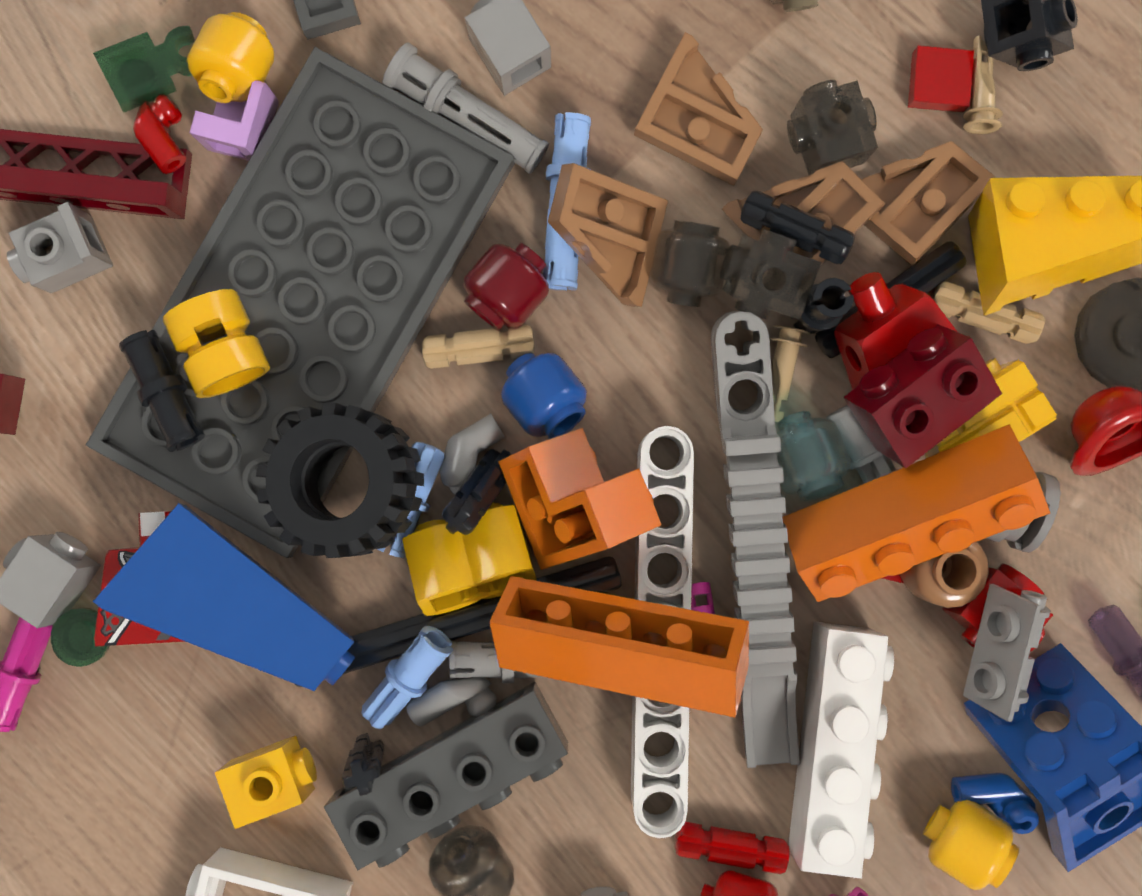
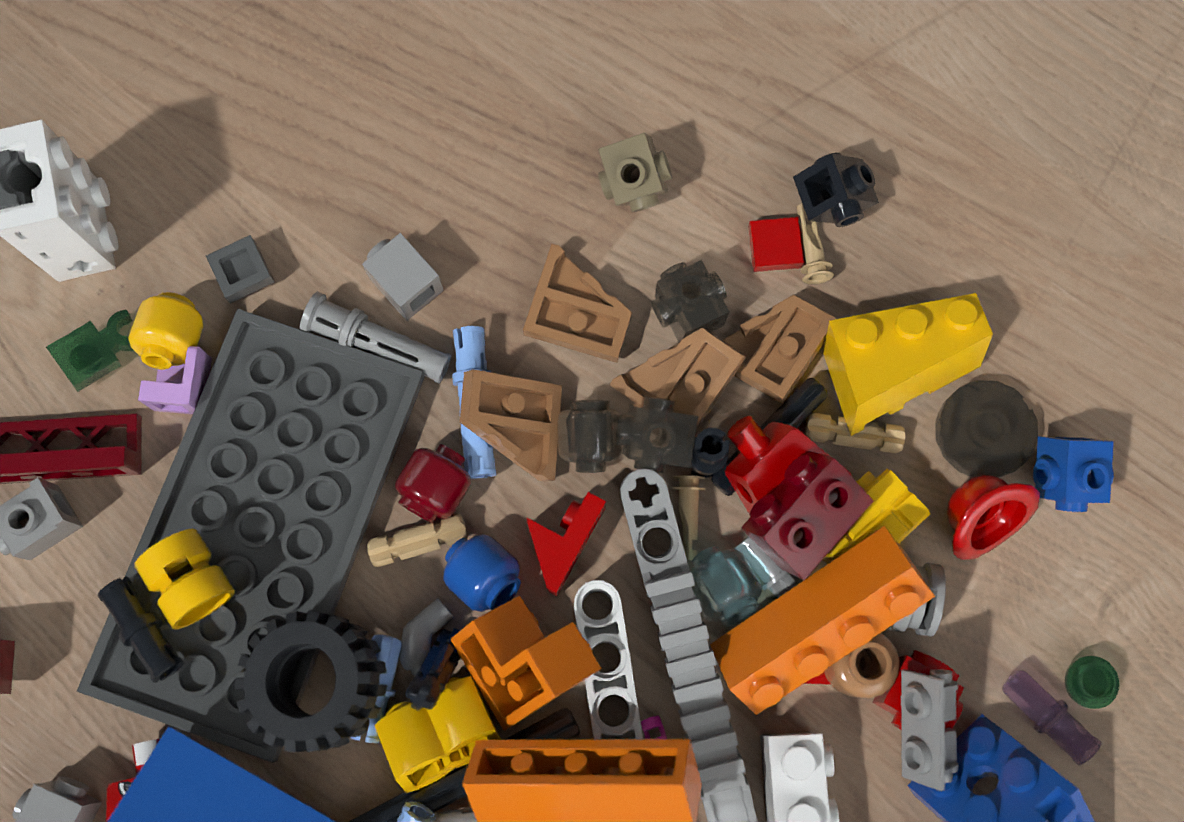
camera: 10 degrees left, 10 degrees down
red arm [133,94,186,174] -> none
black axle [740,191,855,264] -> none
none -> red slope [526,492,606,597]

